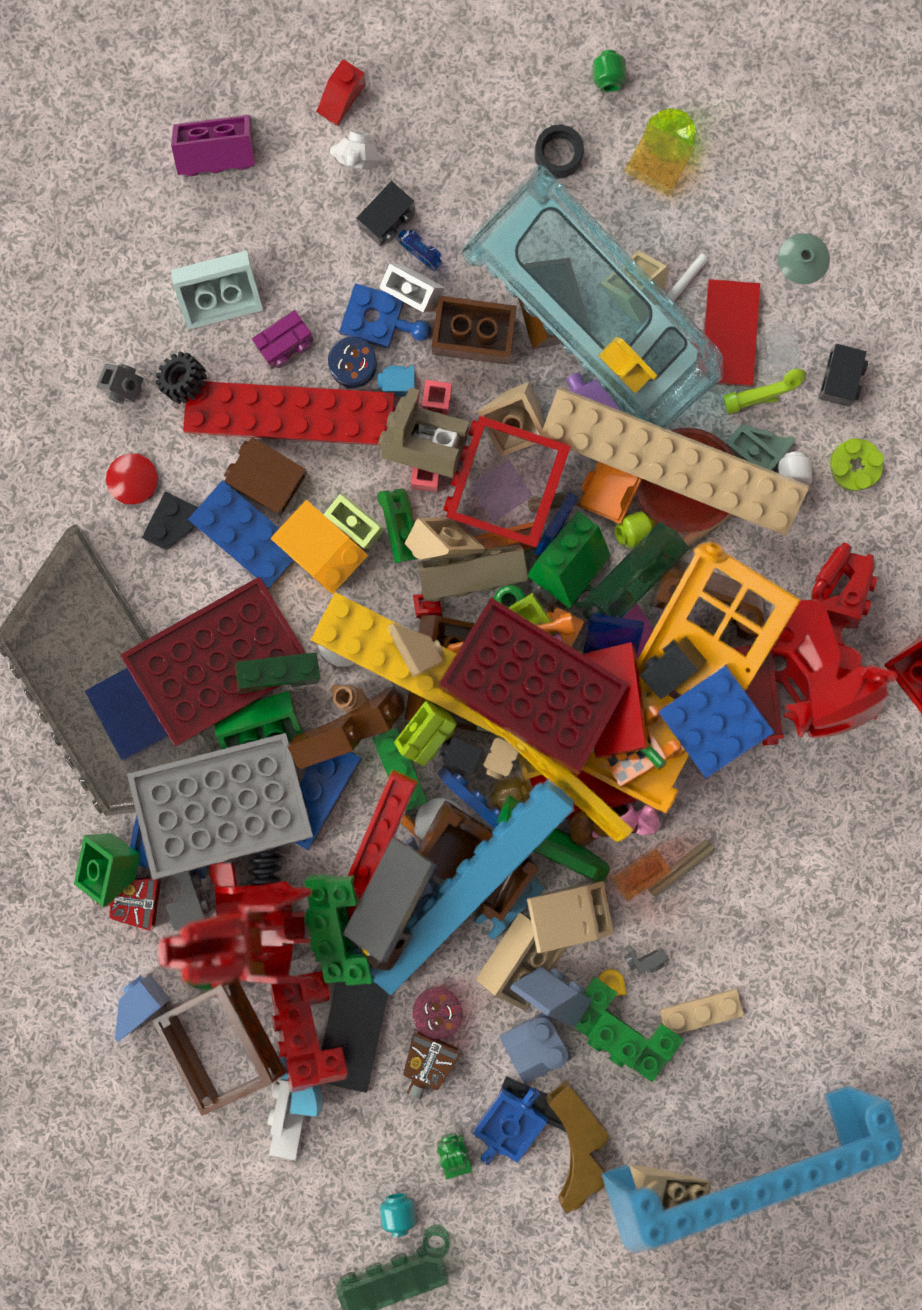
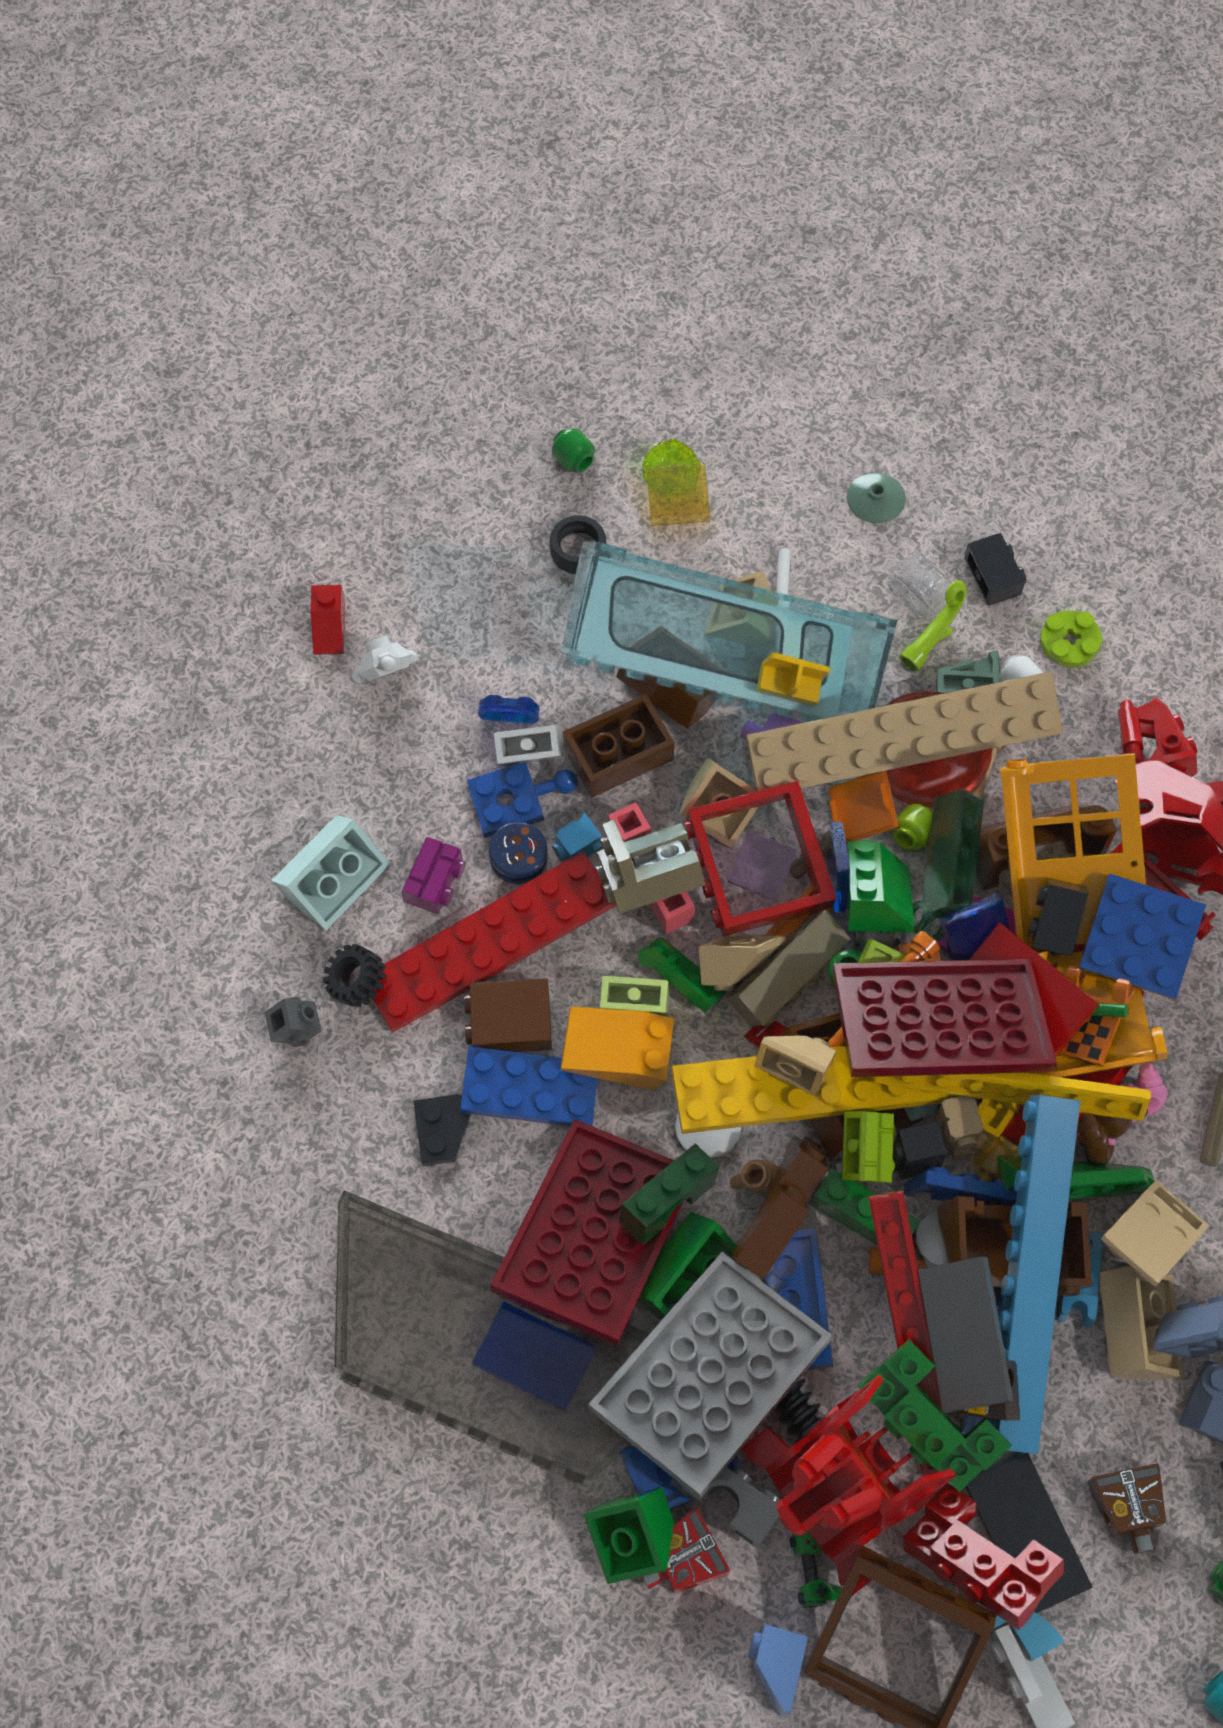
camera: 35 degrees left, 20 degrees down
red dish [106,453,158,505] -> none
magenta slope [171,115,255,177] -> none
black brick [356,180,415,246] -> none
clear pink head [412,986,462,1039] -> none
clear orange brick [609,847,671,902] -> none
red tile [700,279,761,387] -> none

